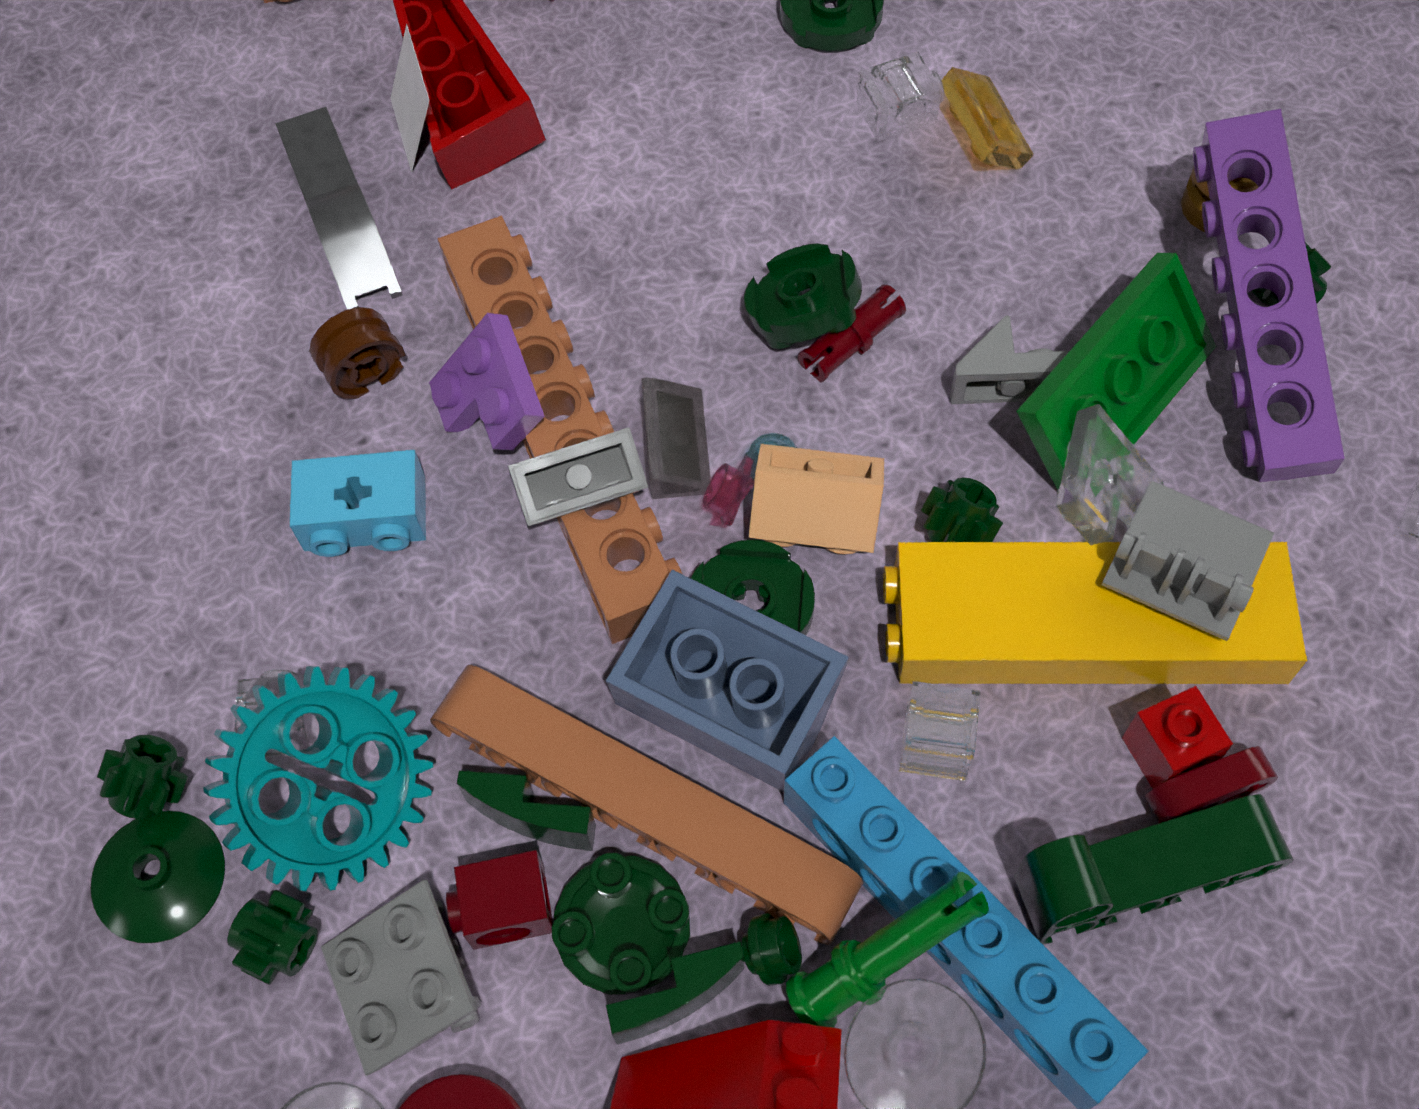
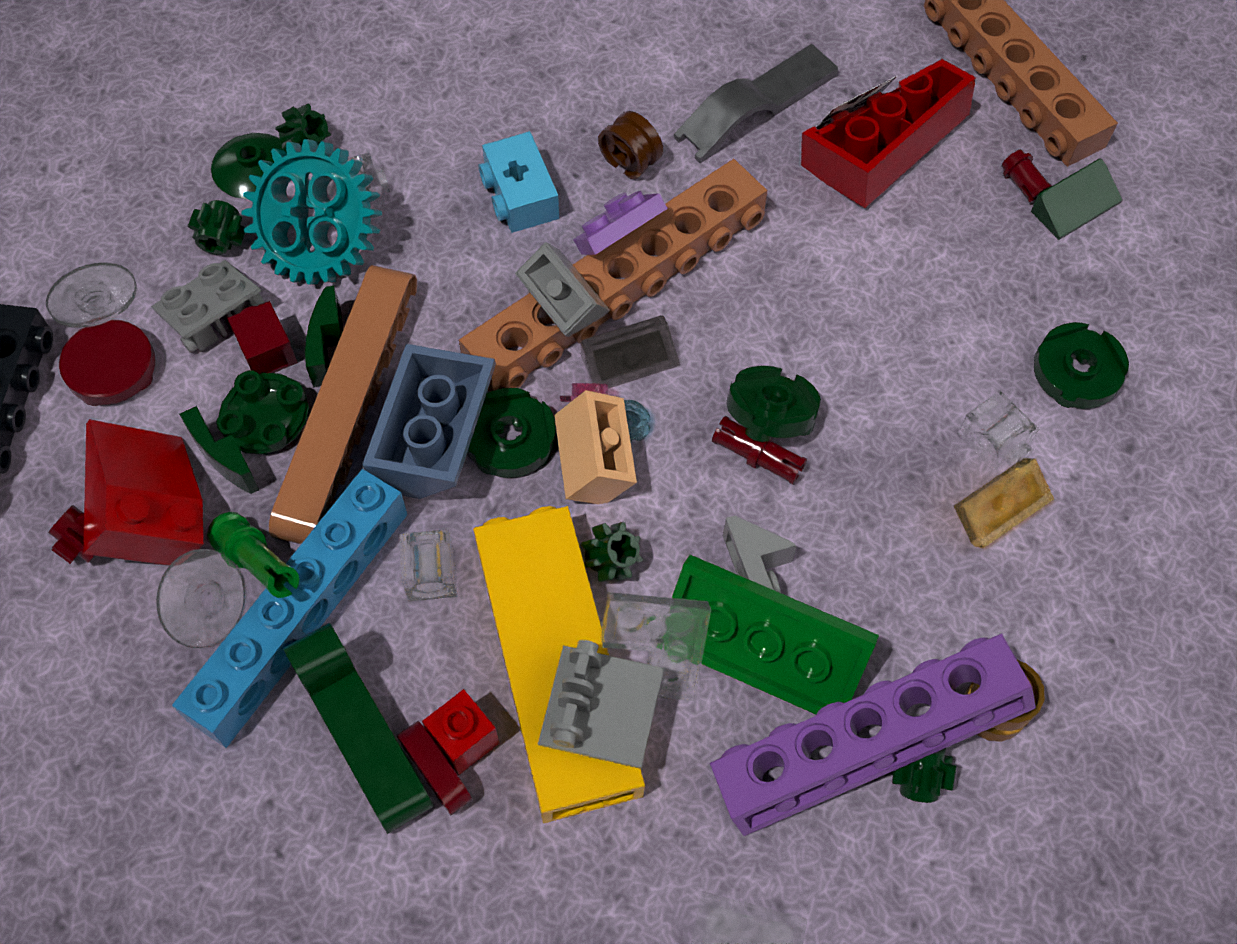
camera: 70 degrees right, 0 degrees up
dark green plate [742,913,802,986] -> none

